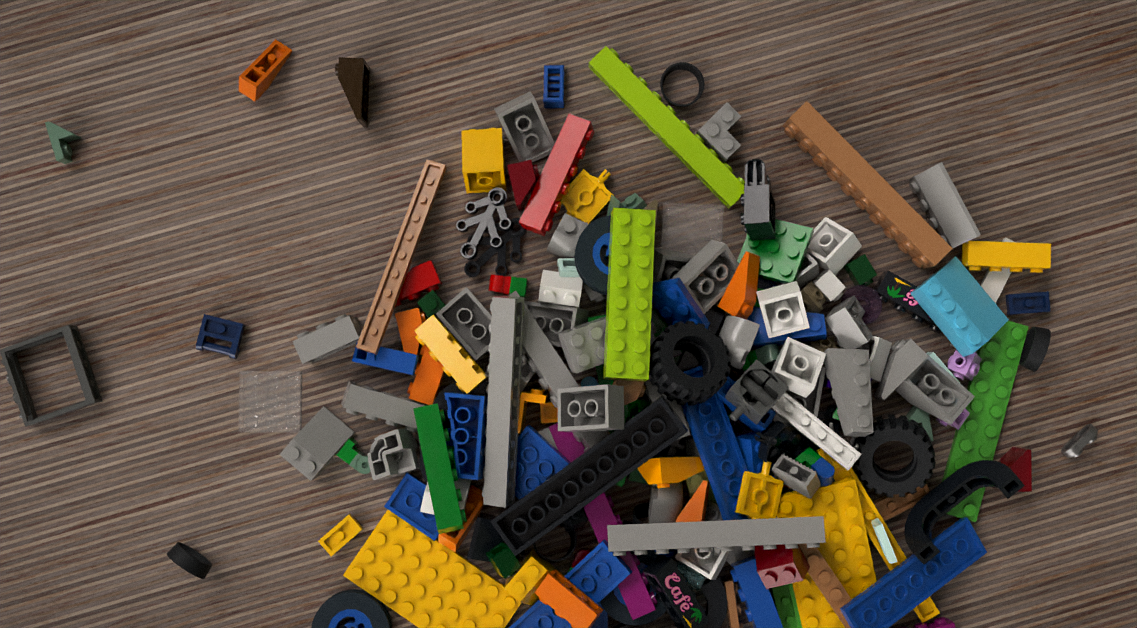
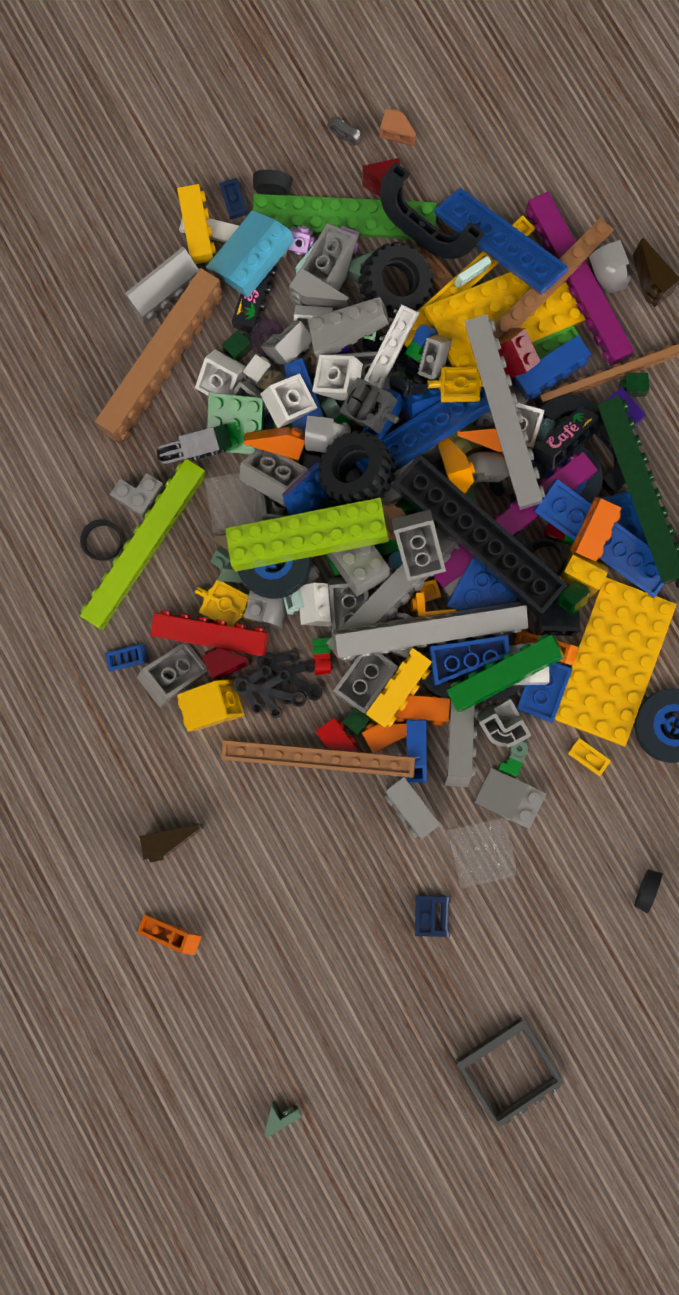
camera: 105 degrees left, 5 degrees down
none -> nougat slope [379,108,416,146]

